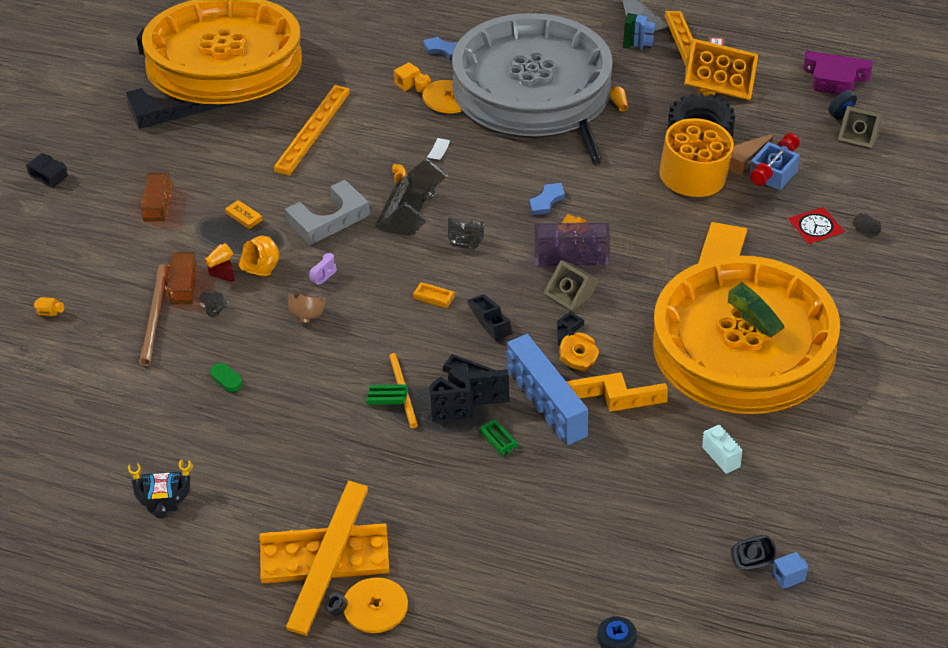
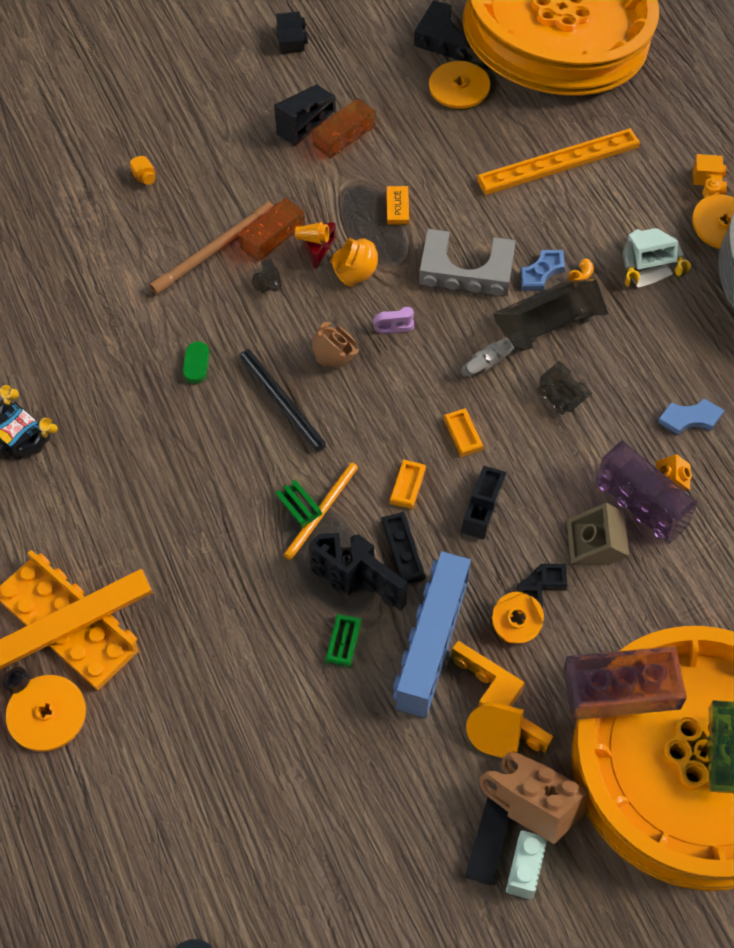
camera: 45 degrees right, 15 degrees up
none -> black axle [240,349,326,452]
none -> black wedge [274,84,336,146]
none -> light orange tile [390,459,426,510]
none -> light orange piece [429,61,490,109]
none -> light grey hinge [460,337,514,378]
none -> black tile [465,797,510,886]
none -> light orange tile [466,702,524,761]
none -> medium nougat brick [480,752,588,844]
none -> medium blue tile [520,250,565,291]
none -> brick [563,646,687,720]
none -> light aqua torso [622,228,691,287]

